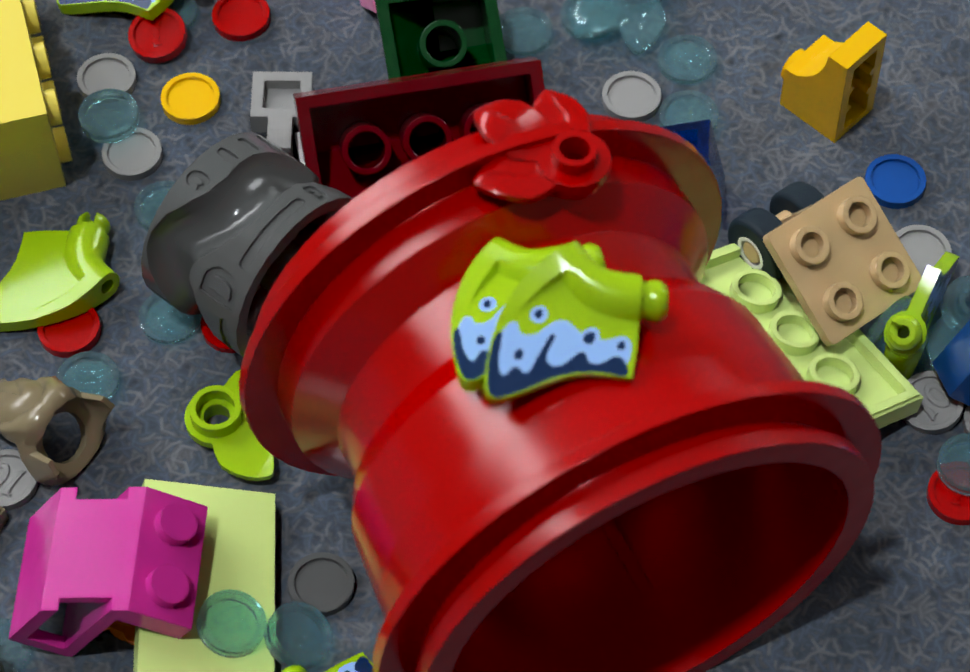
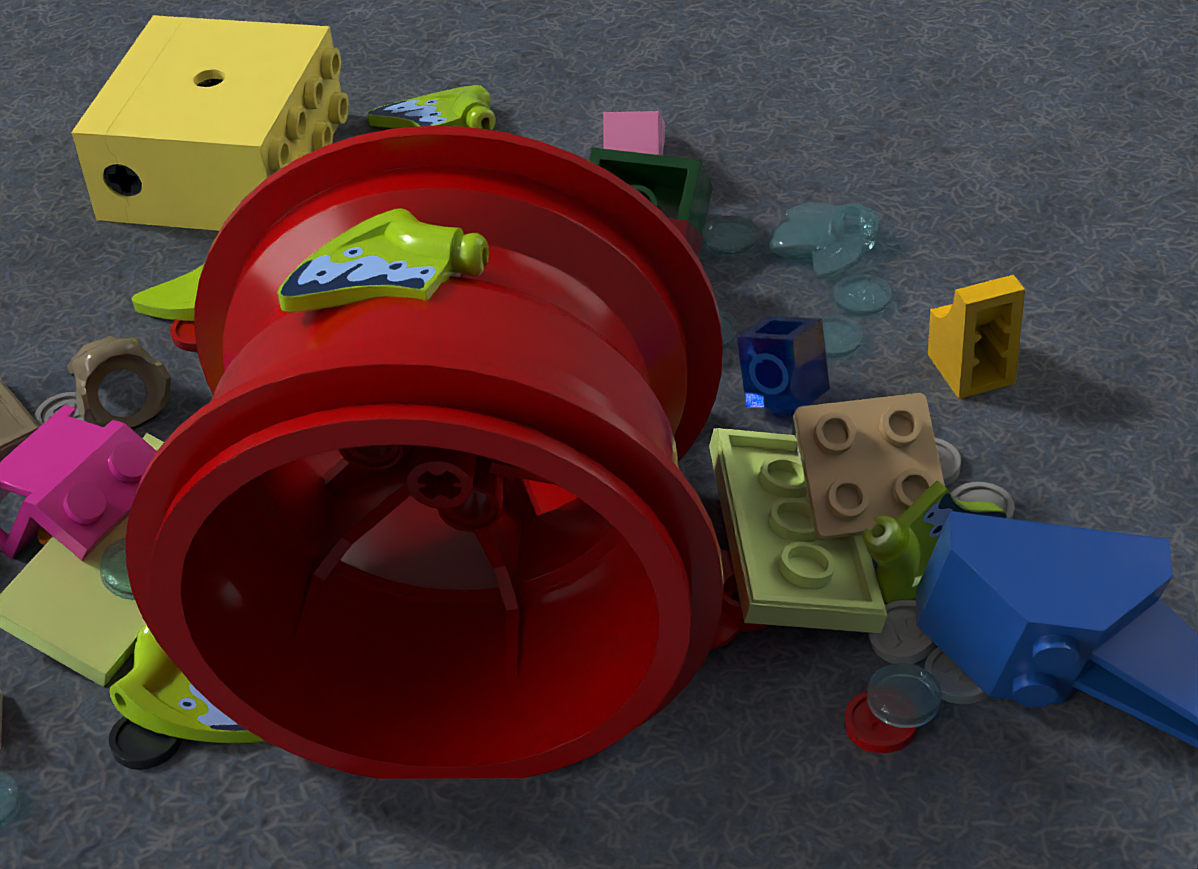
camera: 30 degrees right, 15 degrees down
clear light blue piece [56,351,120,401] -> none
red plate [473,89,612,204] -> none
lime arm [483,241,668,404] -> none
light grey piece [602,71,661,122] -> none
blue piece [864,154,926,209] -> none

